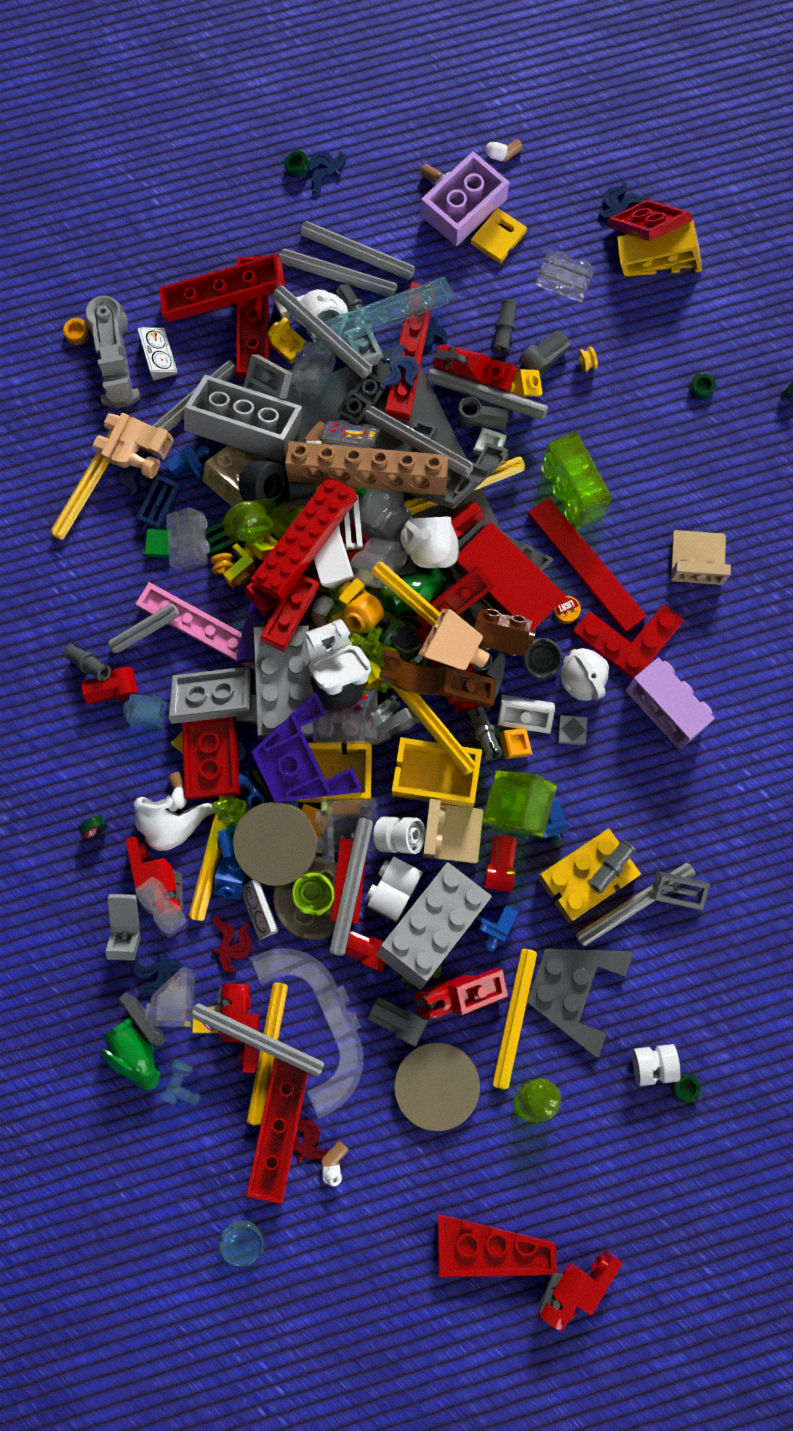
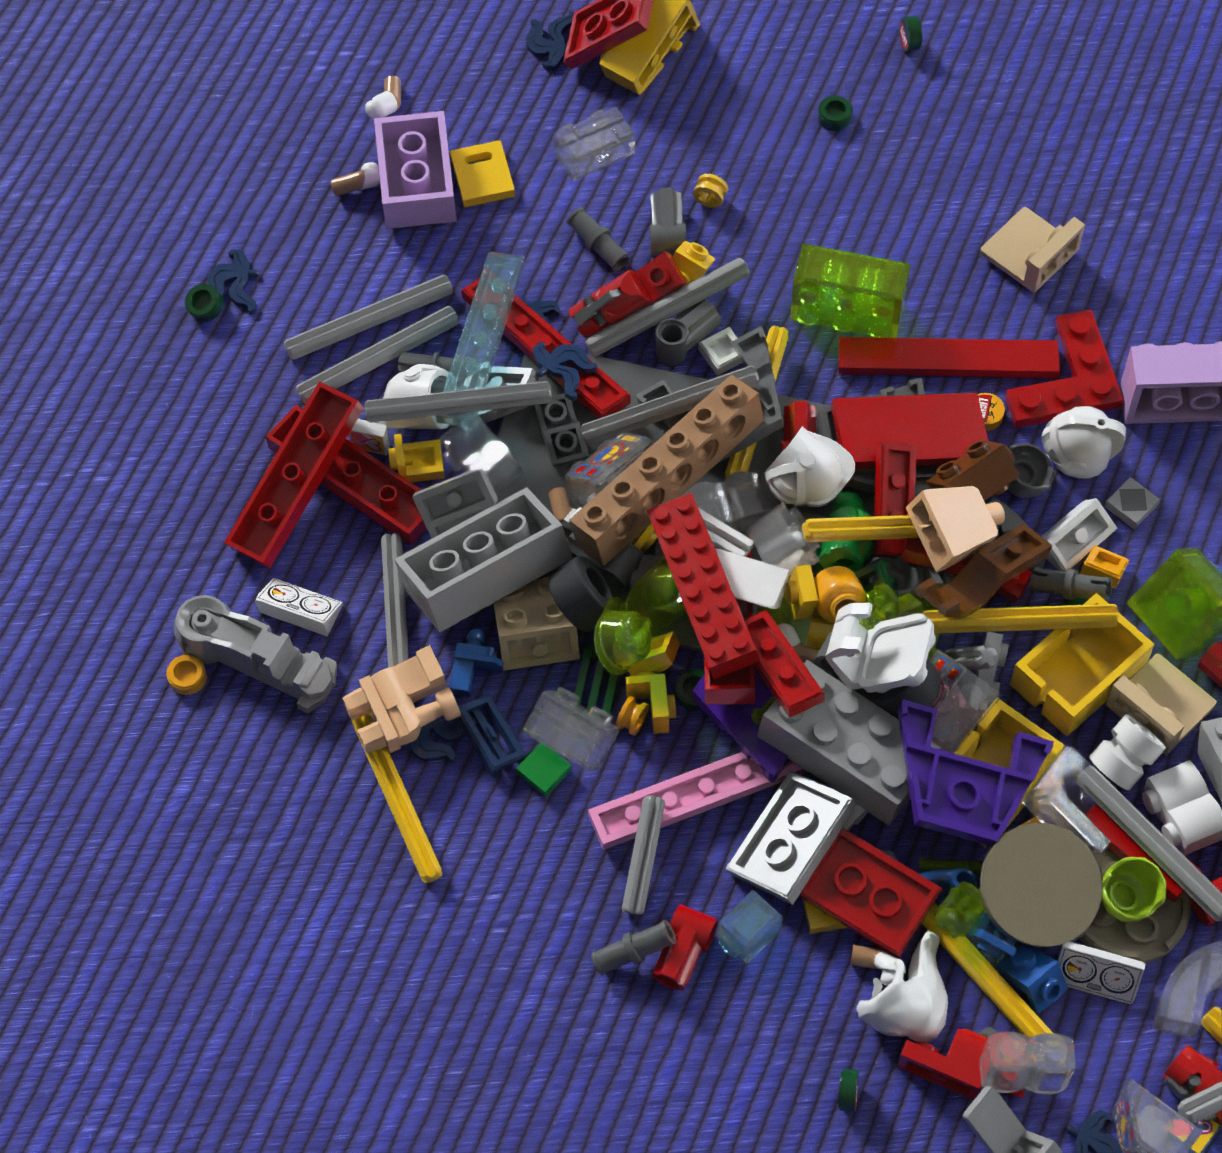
camera: 50 degrees left, 15 degrees down
dark red piece [212,914,253,972] -> none

